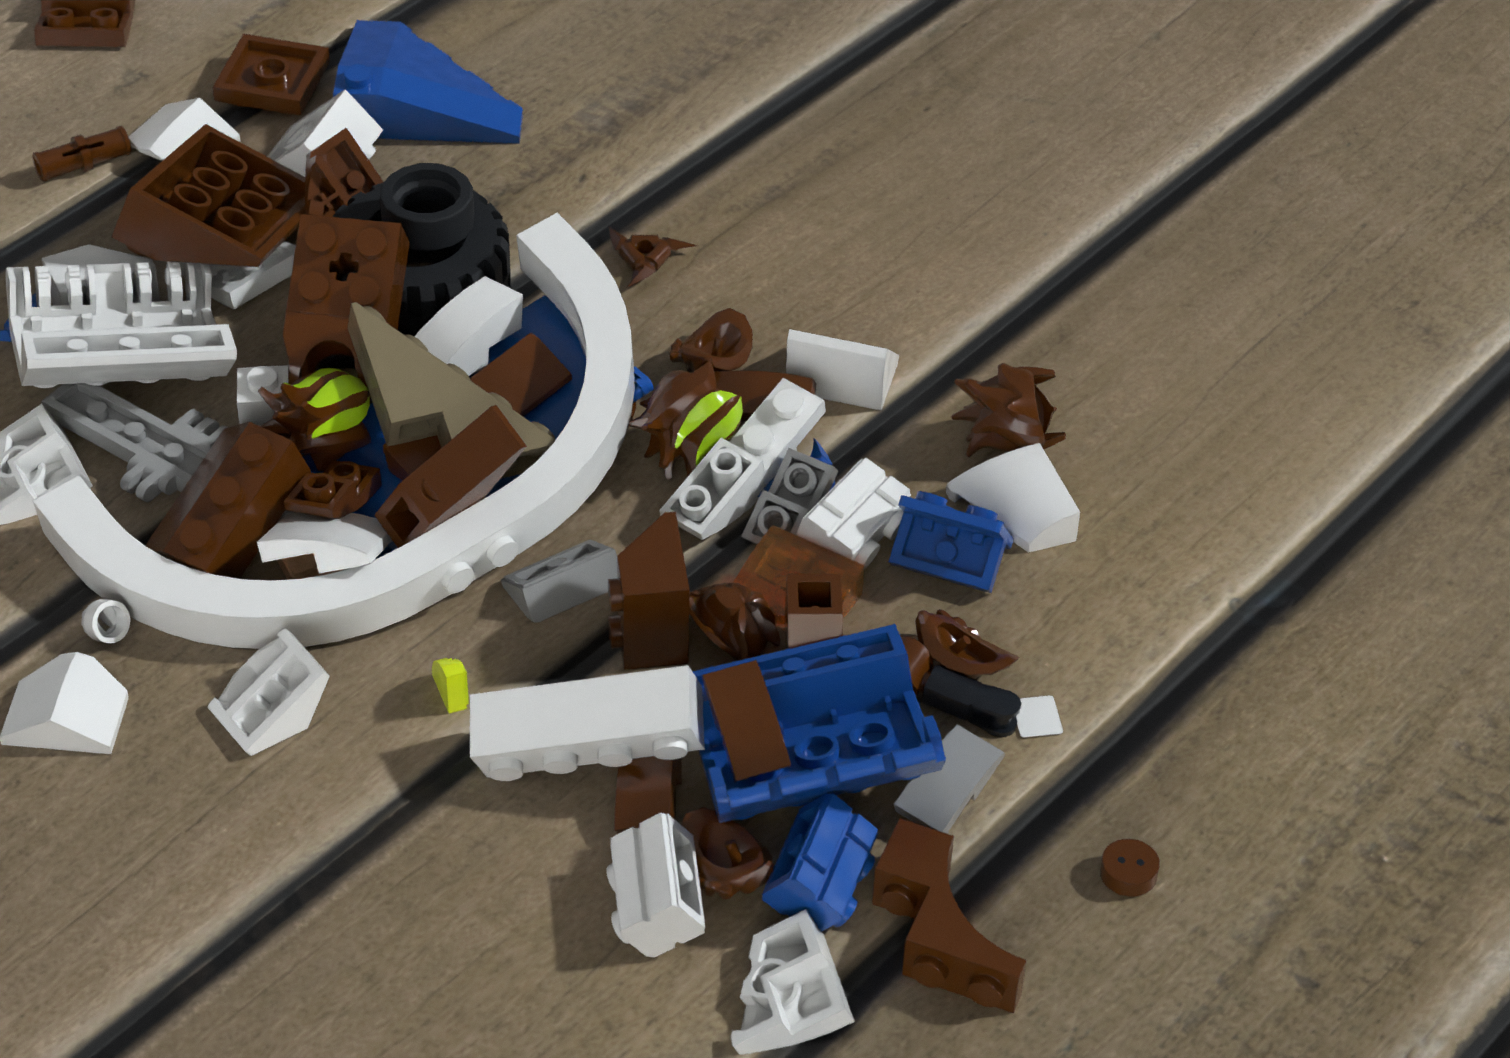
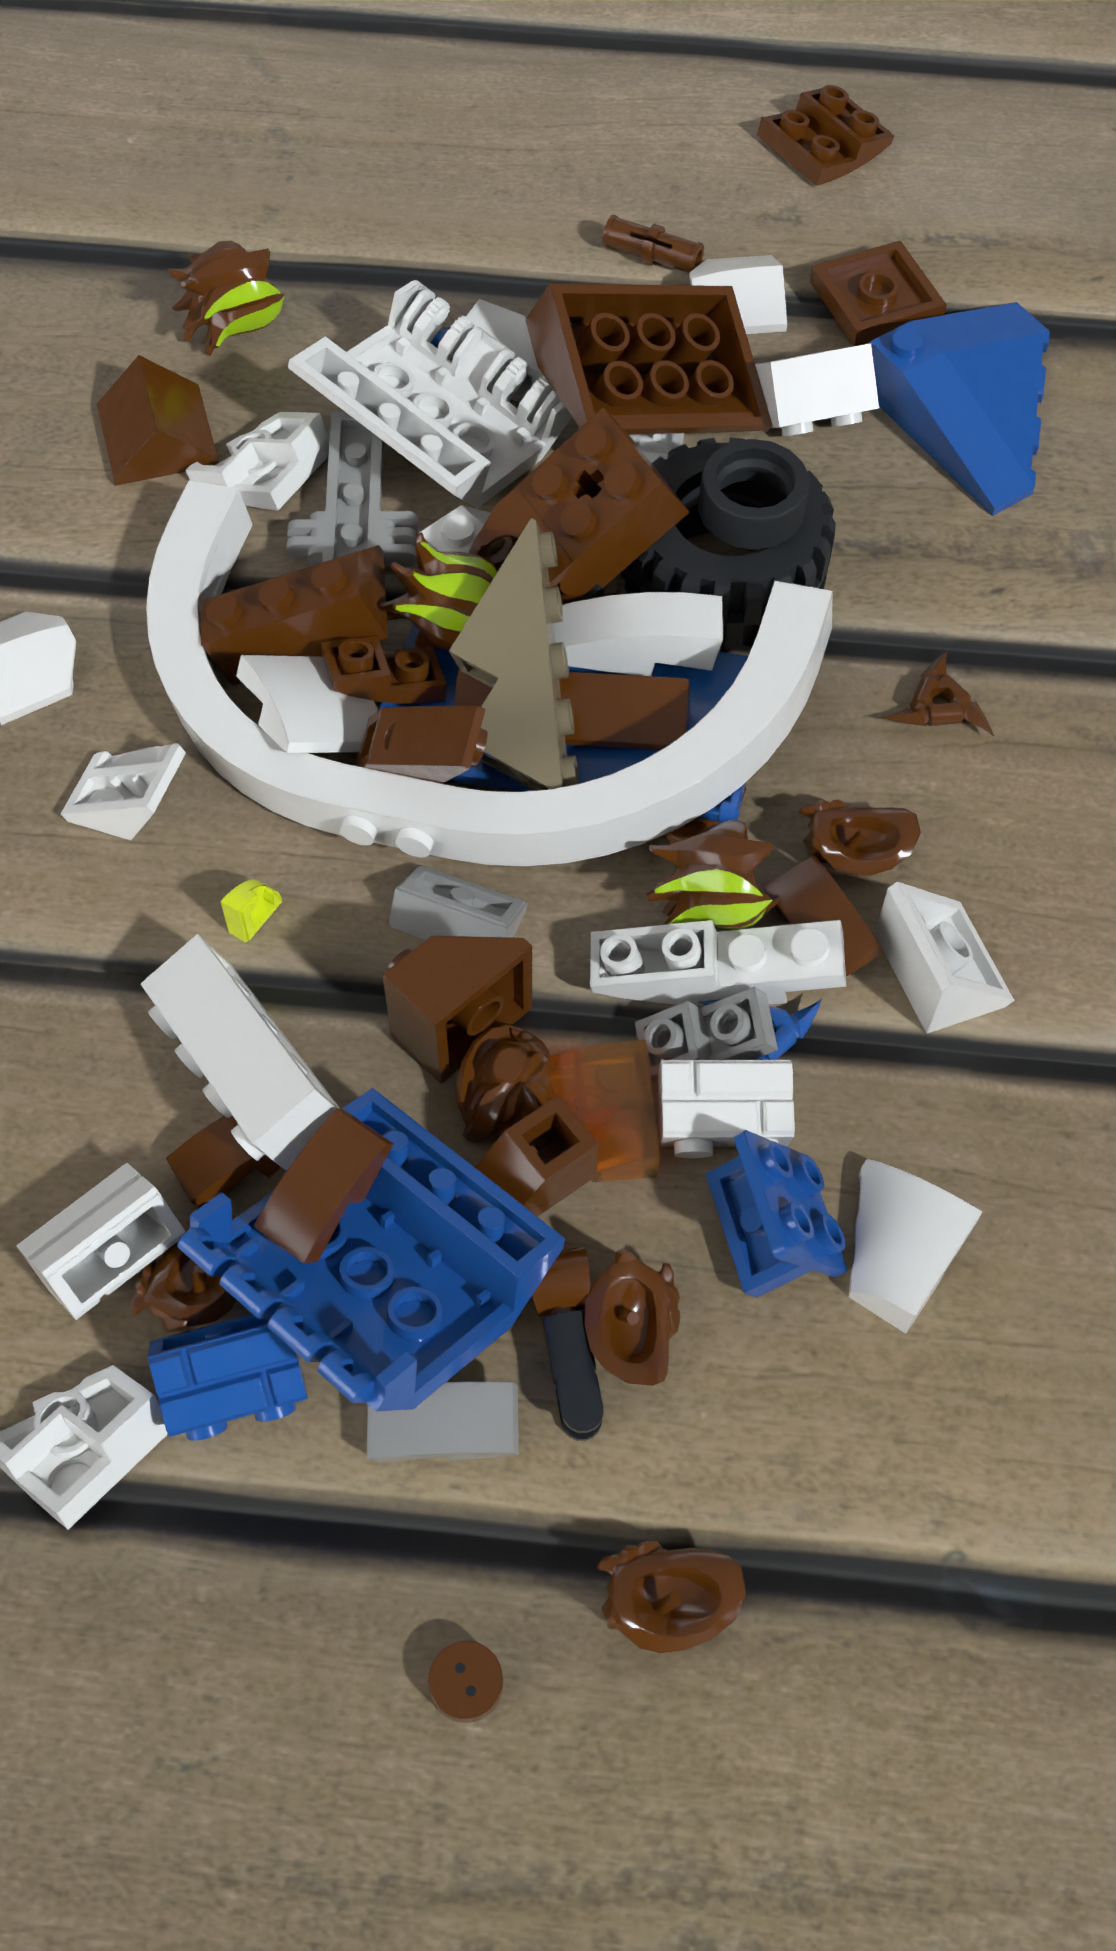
camera: 55 degrees right, 15 degrees up
white hinge [81,599,130,644] -> none
reddish brown slope [305,128,384,217] -> none
reddish brown arch [872,818,1027,1013] -> none
reddish brown hair [951,363,1066,458] -> none
white sticker [1016,696,1063,738] -> none
none -> reddish brown hat [597,1541,746,1653]

